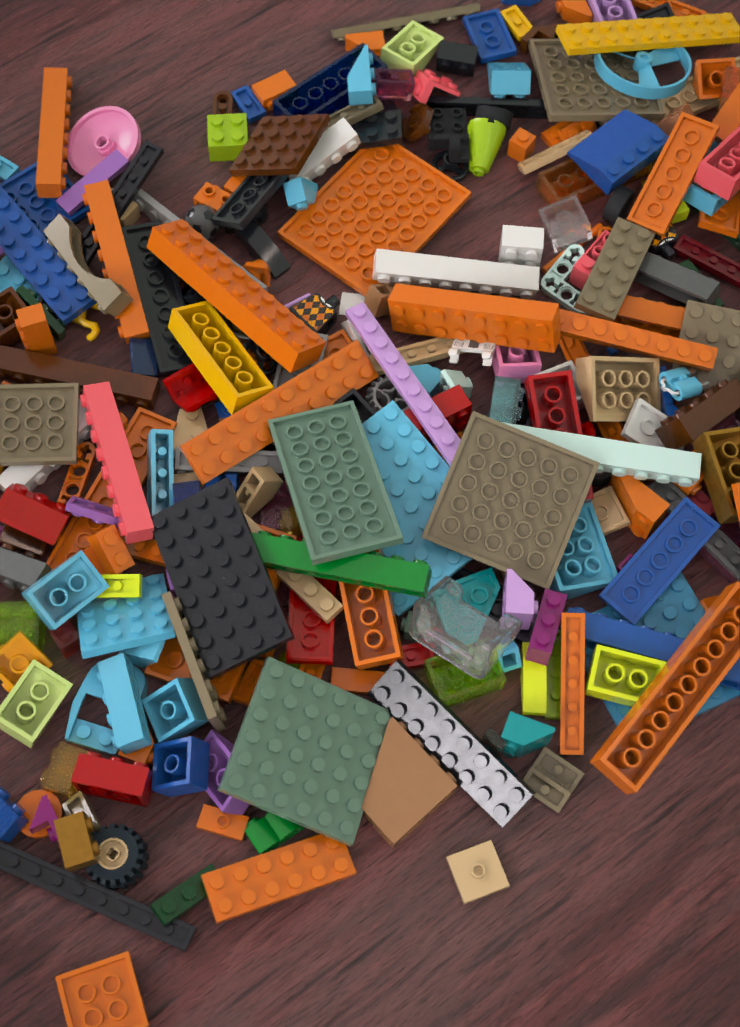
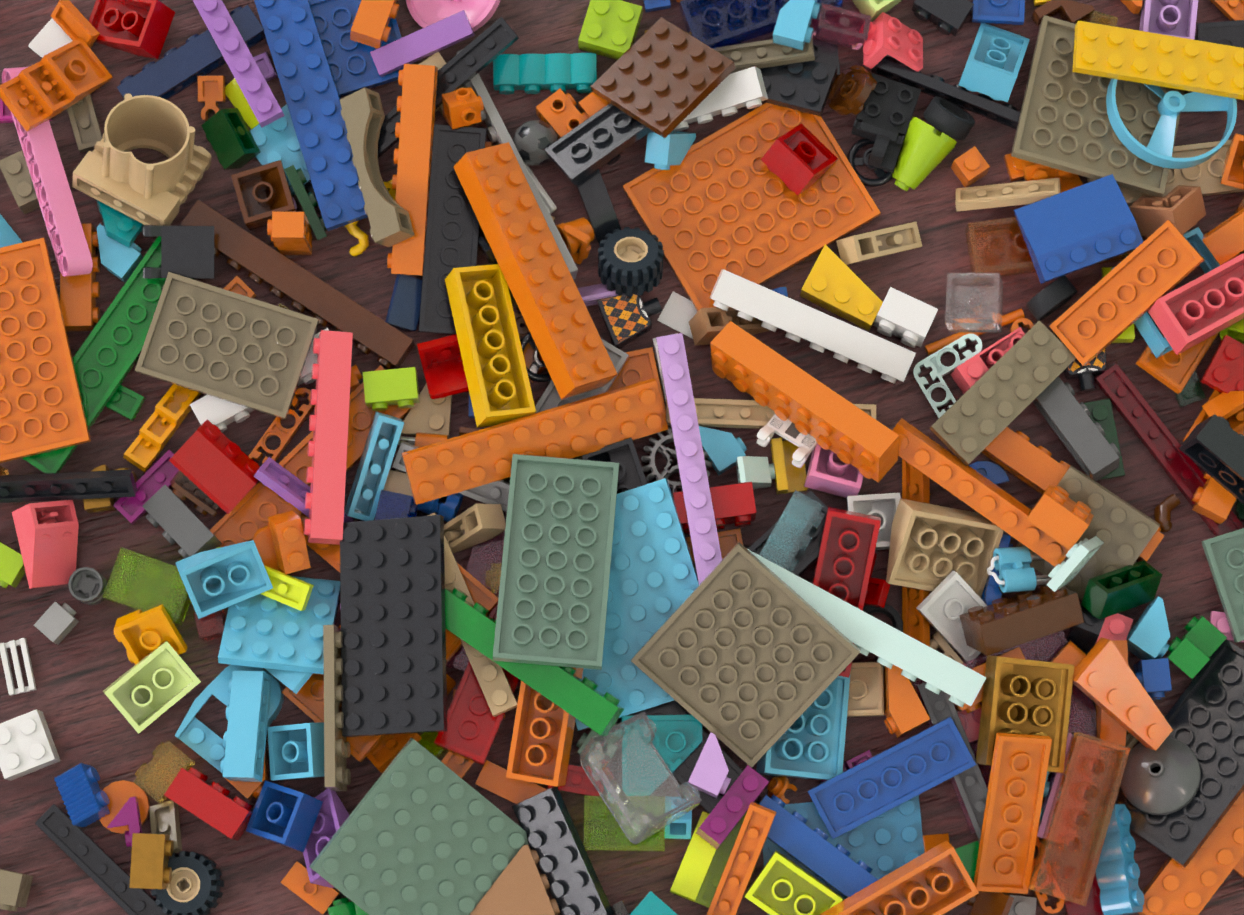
camera: 25 degrees right, 15 degrees up
none -> lime brick [363,367,420,411]
none -> orange brick [442,87,484,129]
none -> teal brick [493,53,597,95]
none -> black wheel [598,227,664,297]
none -> red slope [761,123,838,196]
none -> orange plate [767,776,797,804]
none -> yellow panel [770,438,808,494]
none -> yellow wedge [800,244,883,331]
none -> tan slope [836,222,922,265]
none -> orange brick [1026,485,1094,550]
none -> light aqua plate [1047,536,1104,592]

